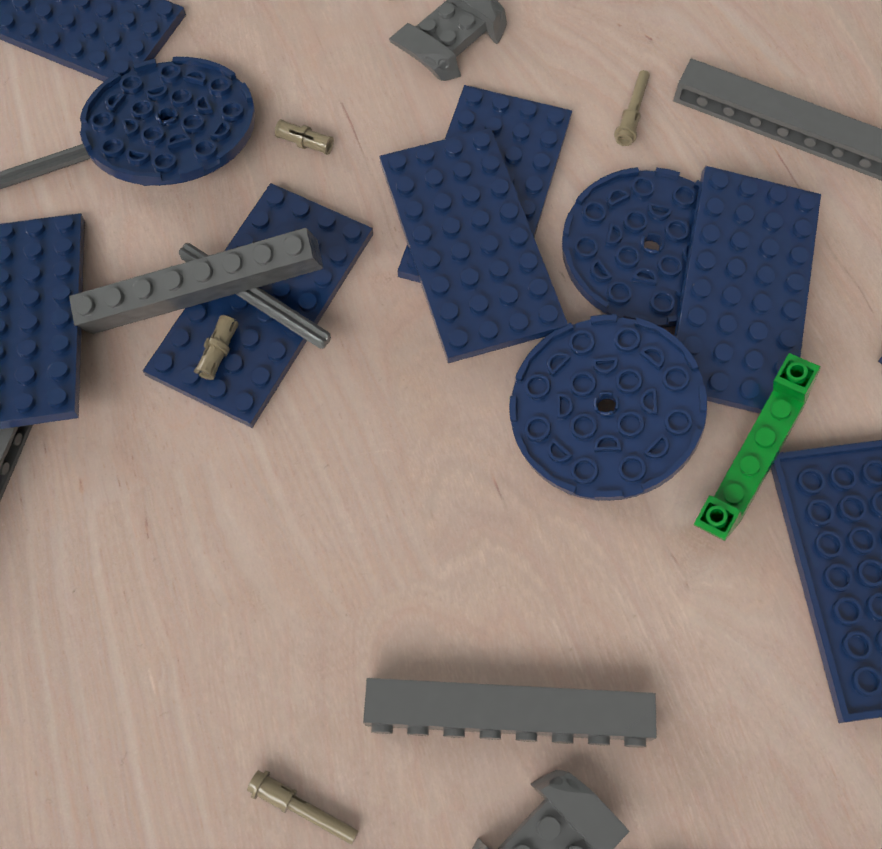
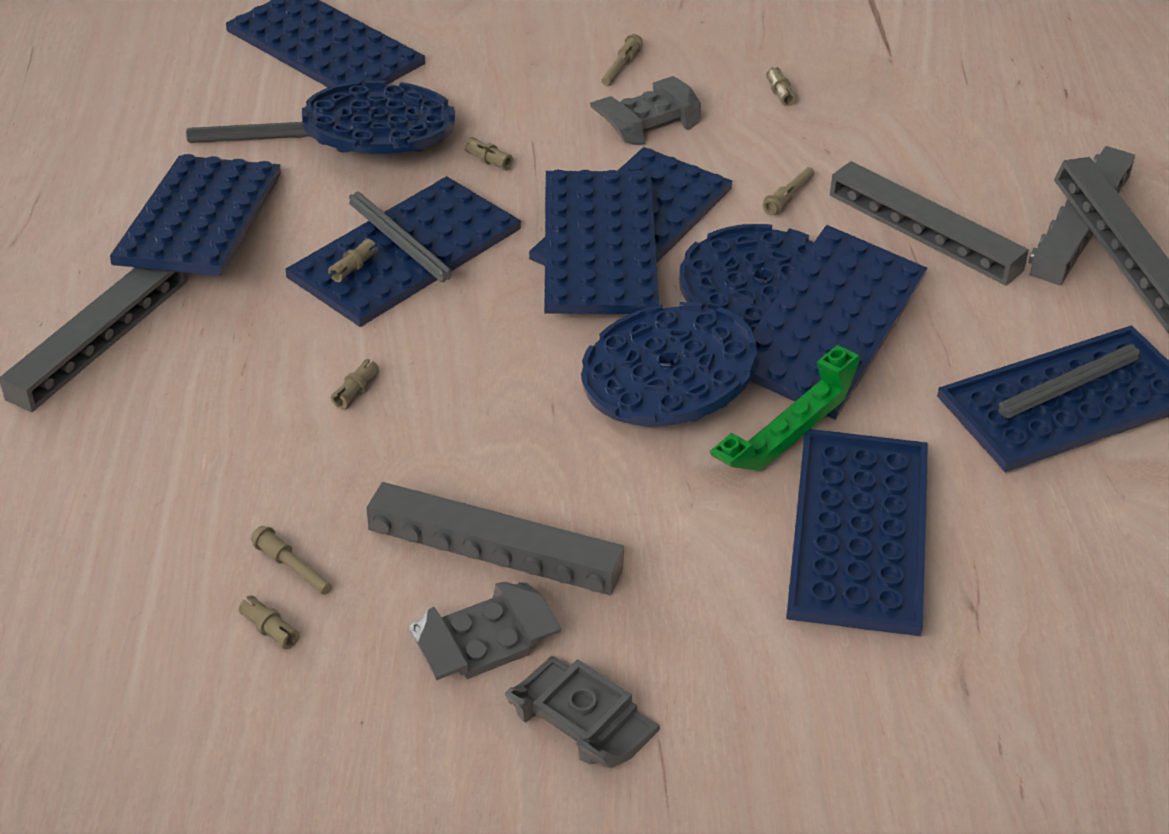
camera: 15 degrees right, 25 degrees down
dark grey brick [69,228,324,334] -> none
none -> dark tan pin [331,359,379,409]

